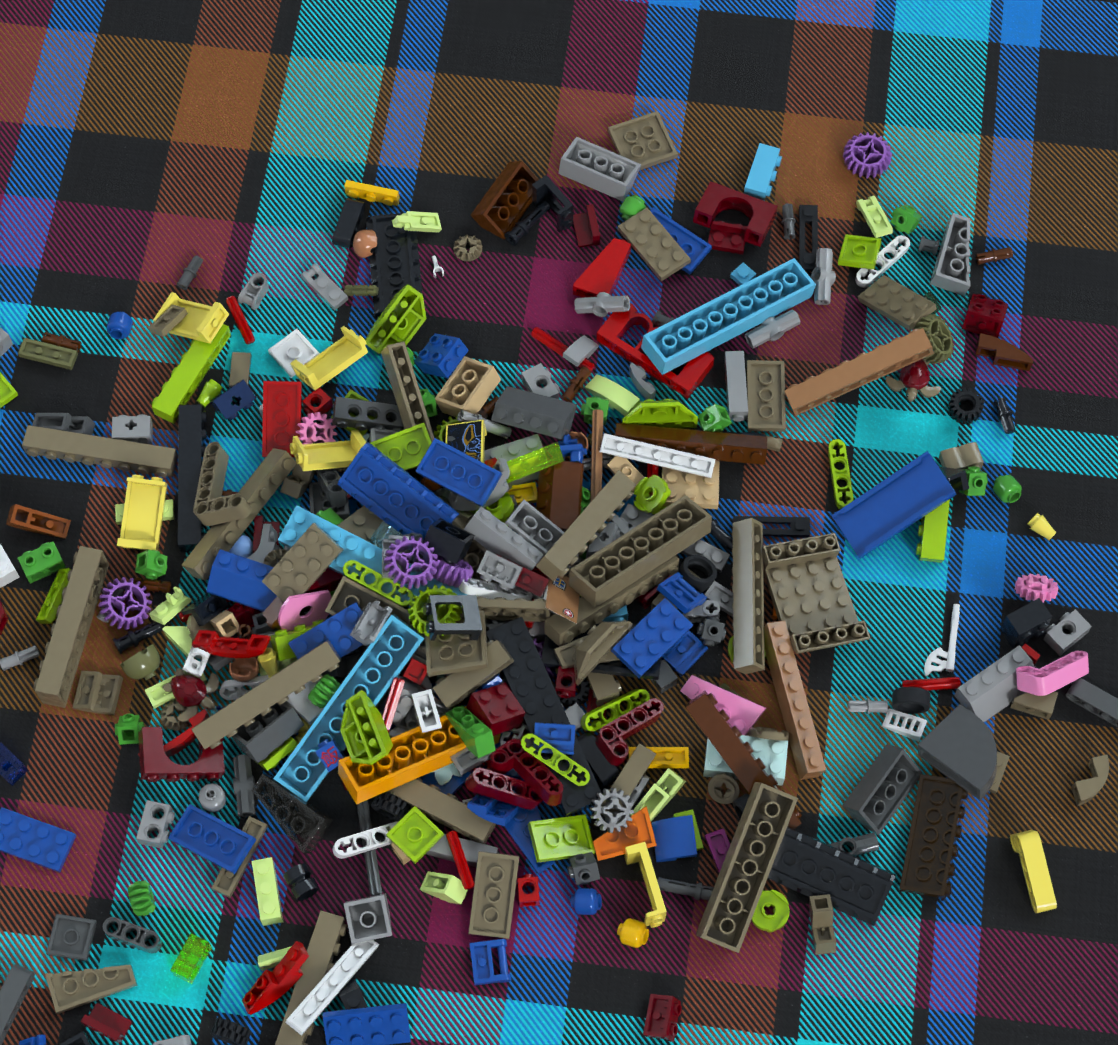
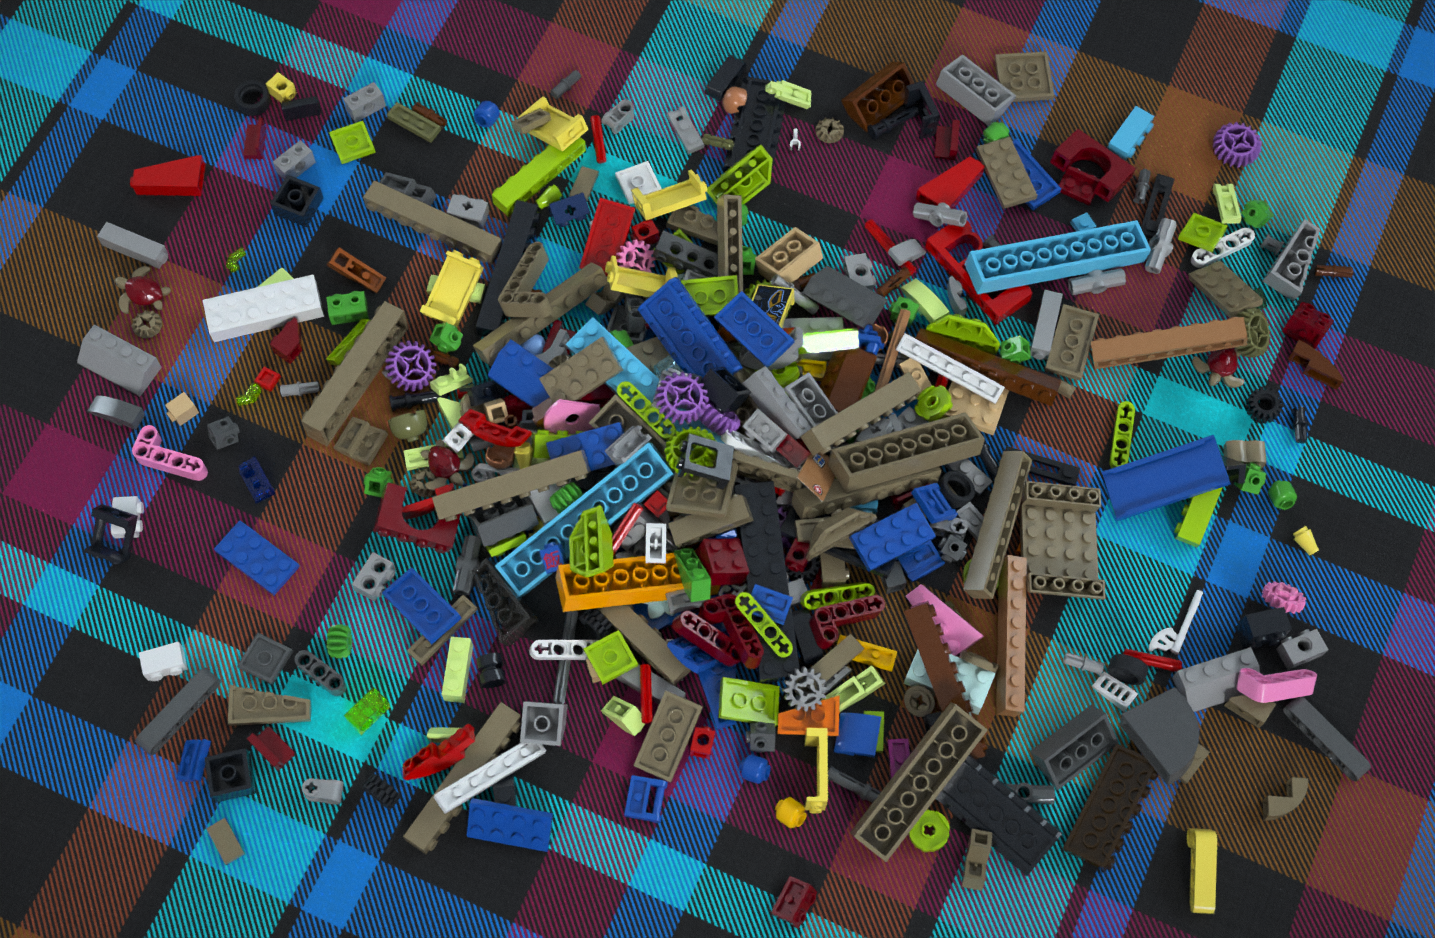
camera: 15 degrees right, 0 degrees up
light grey head [198,783,226,812] -> none
yellow plate [344,180,400,206] -> none
blue brick [414,333,469,378] -> none
red tile [1022,644,1040,665] -> none
none -> dark tan wing [666,205,718,246]

